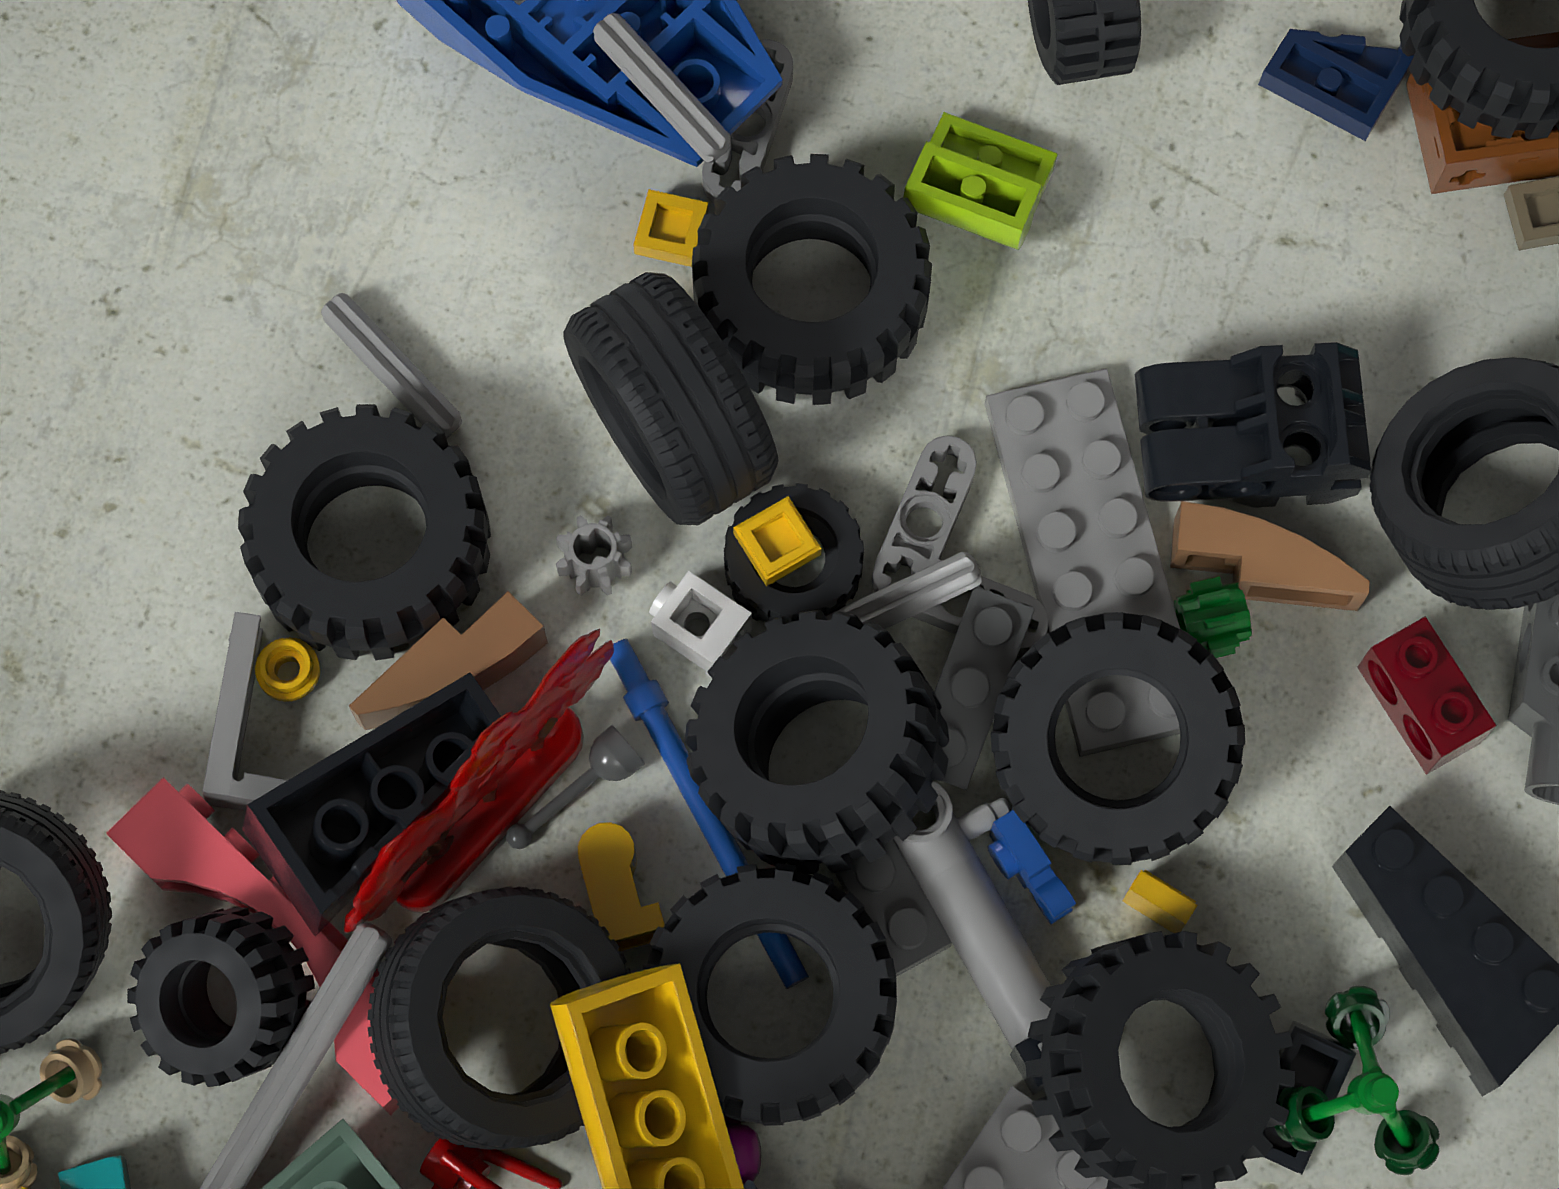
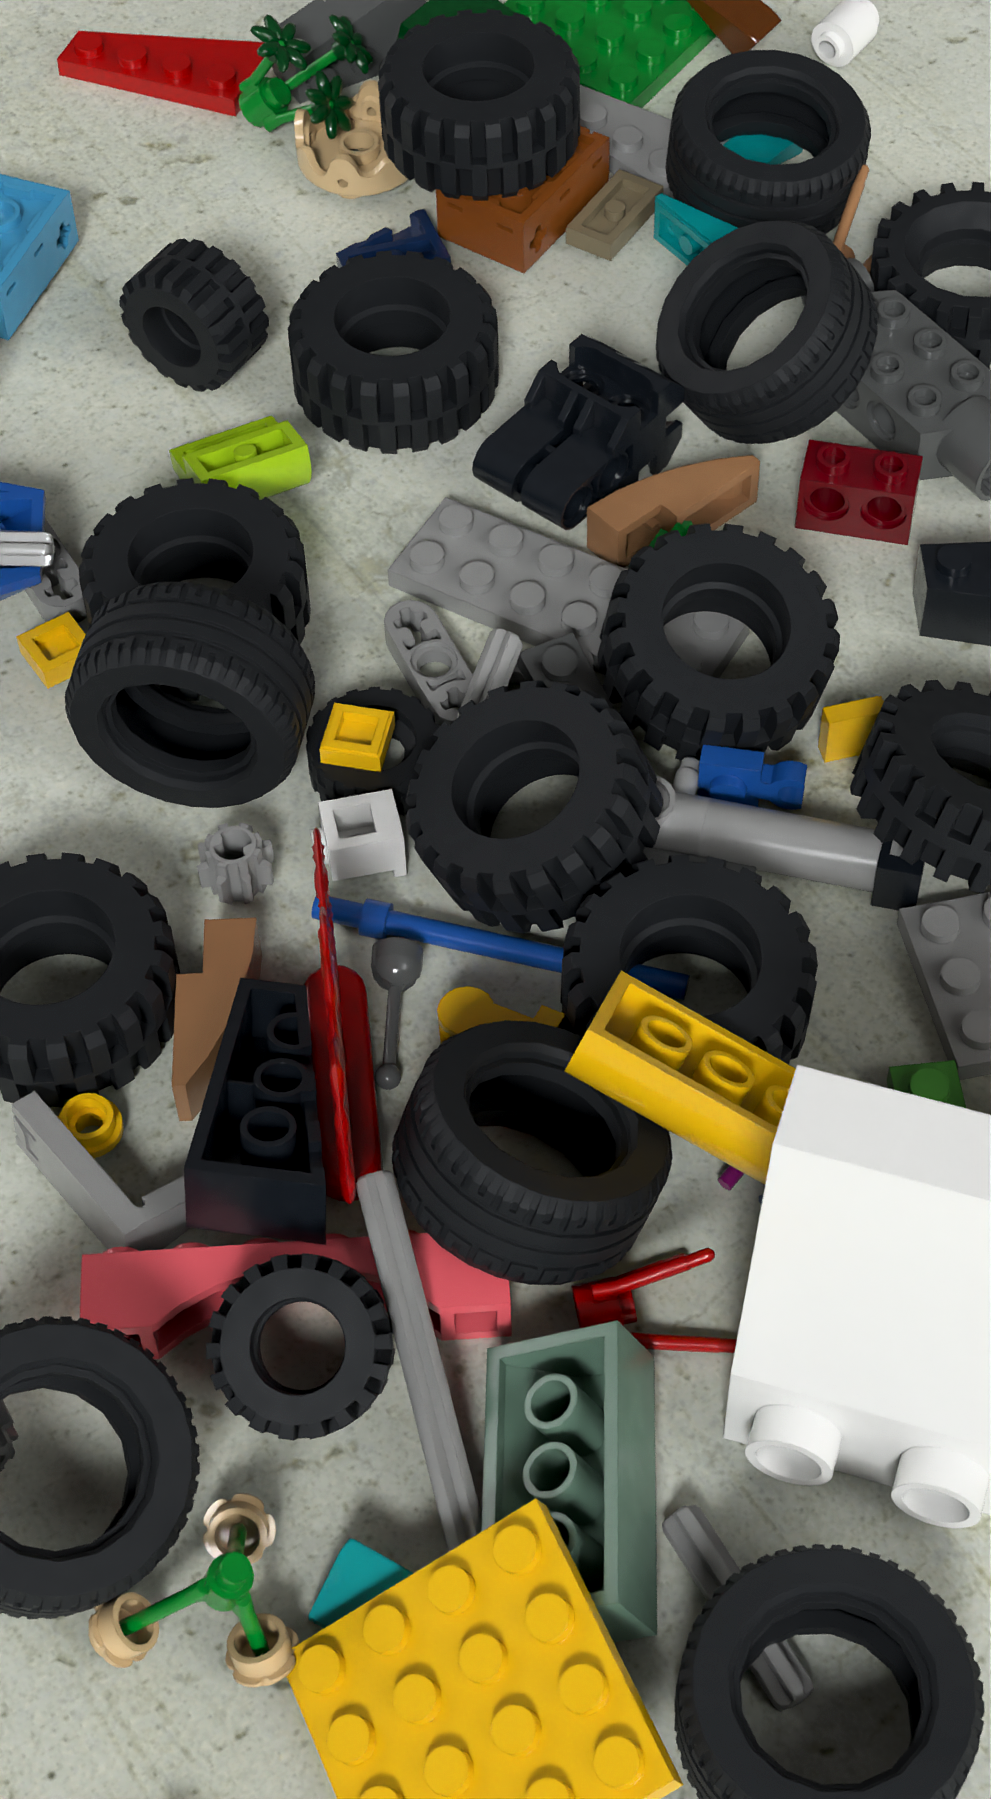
camera: 45 degrees left, 20 degrees down
none -> black tyre [288,250,499,454]

